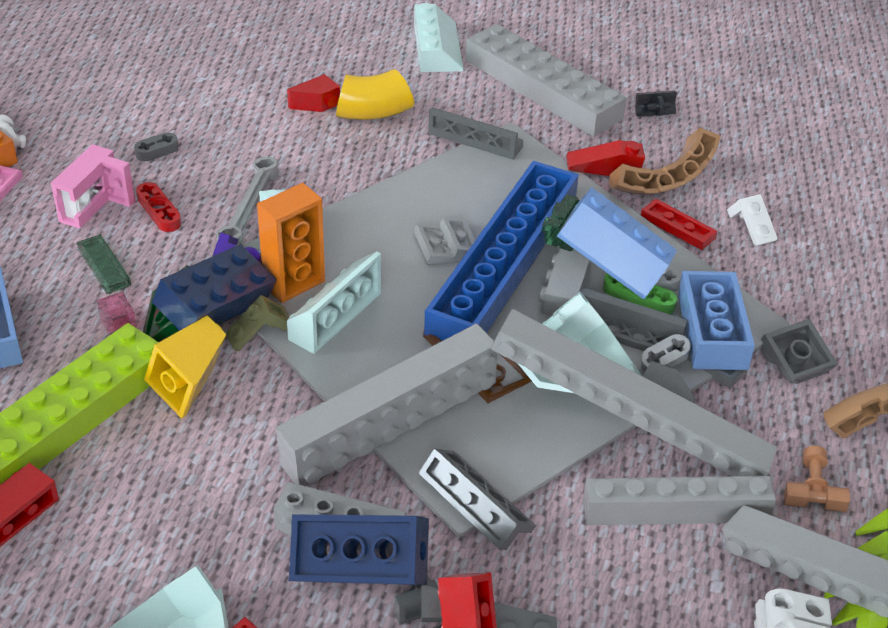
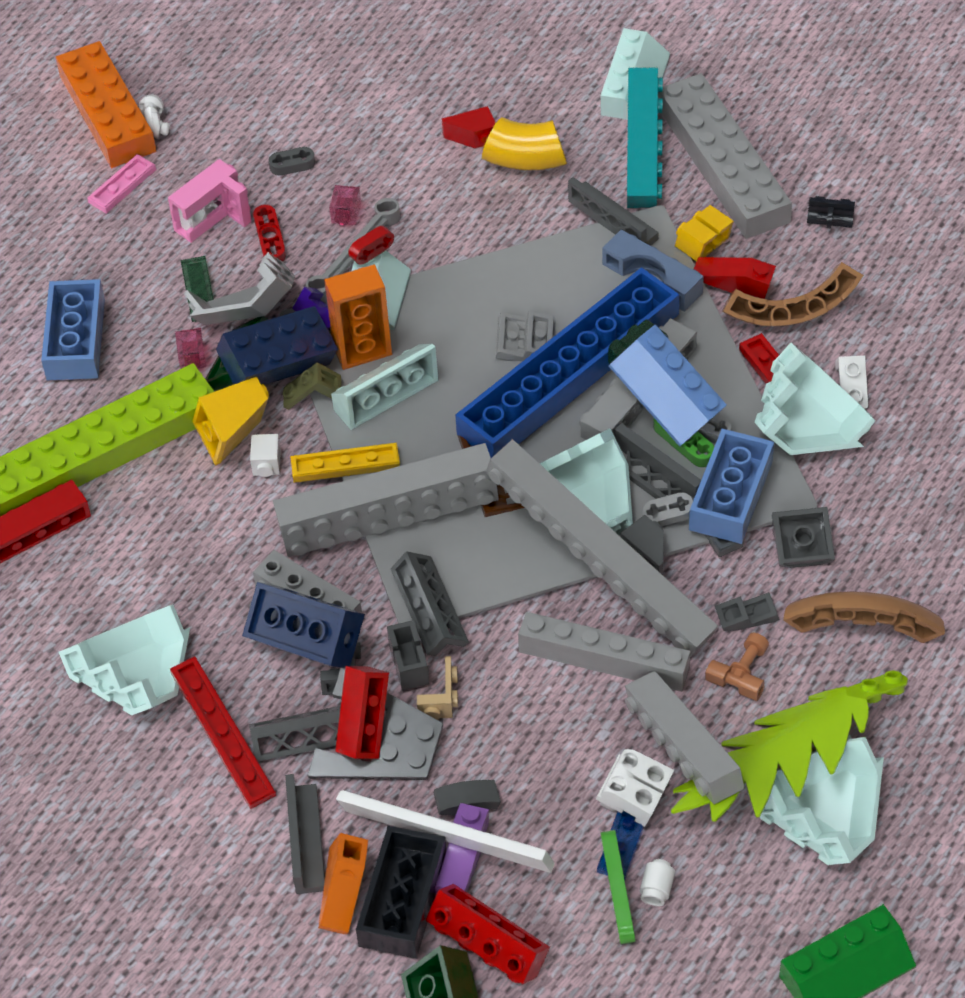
camera: 25 degrees right, 10 degrees up
none -> light grey panel [184,252,295,325]
none -> white brick [250,434,281,477]
none -> yellow tile [290,442,400,483]
none -> clear pink brick [329,185,361,225]
none -> red beam [348,226,395,265]
none -> dark grey piece [387,620,429,691]
none -> tan bracket [417,656,458,720]
none -> sand blue arch [602,230,703,312]
none -> teal brick [627,68,663,208]
none -> yellow piece [675,205,734,261]
none -> dark grey slope [715,592,780,631]
none -> light aqua panel [755,343,875,455]

